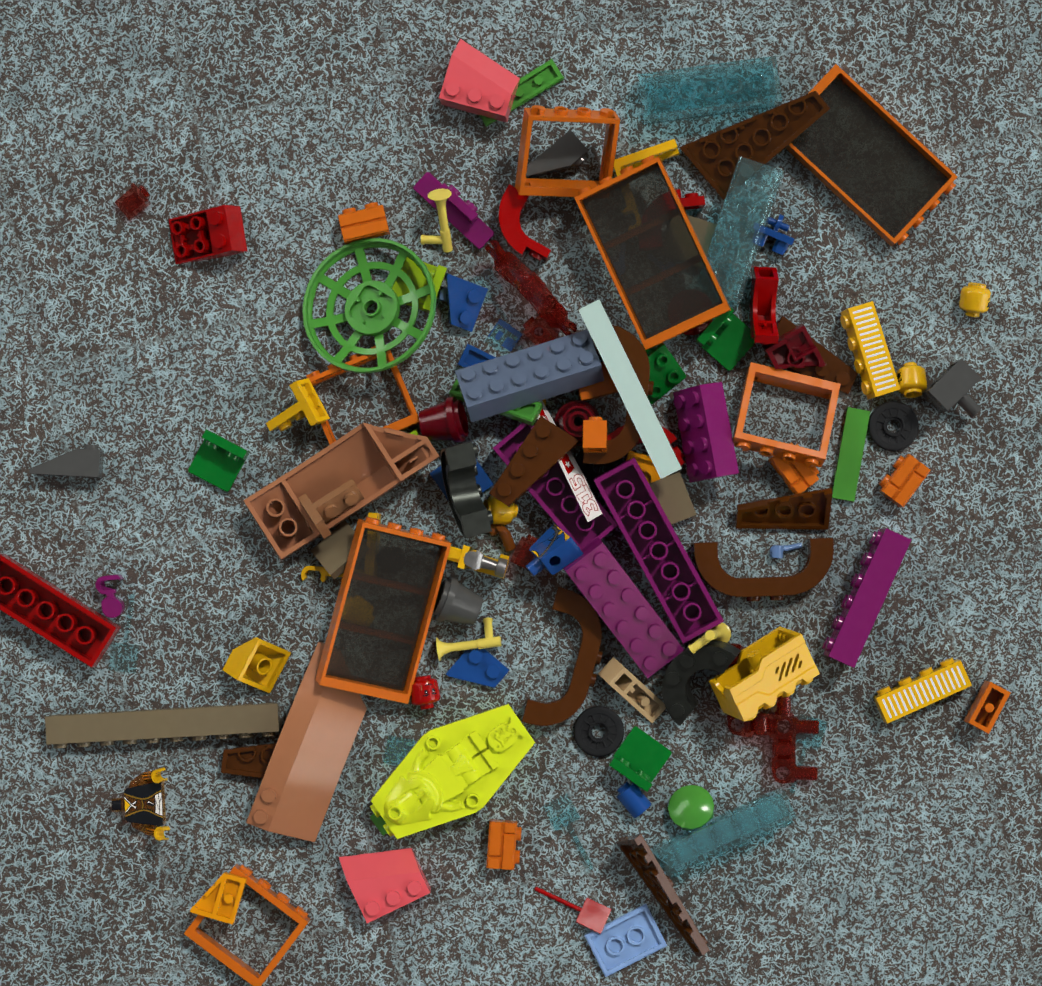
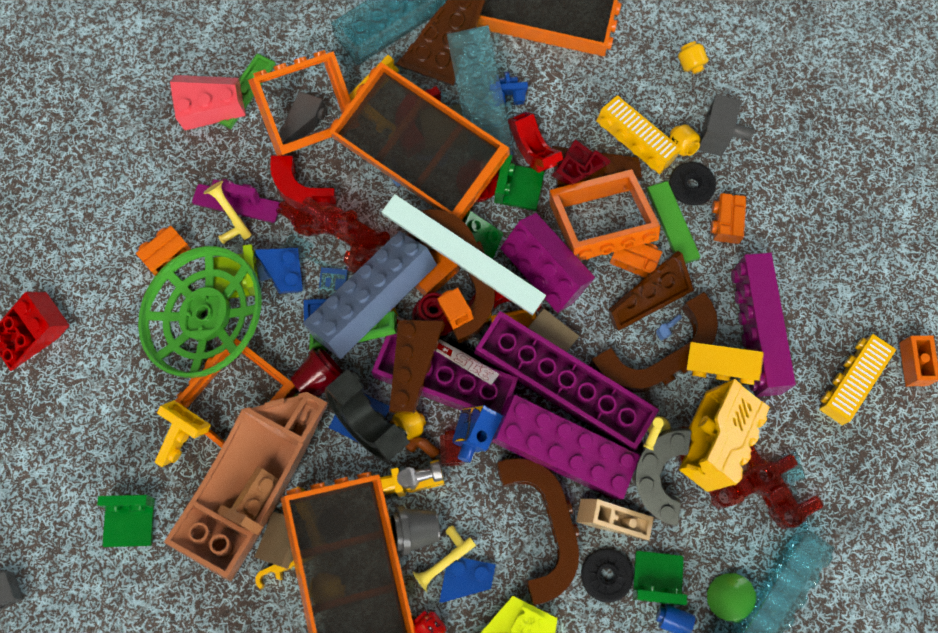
camera: 30 degrees left, 15 degrees down
none -> yellow brick [687,342,764,385]

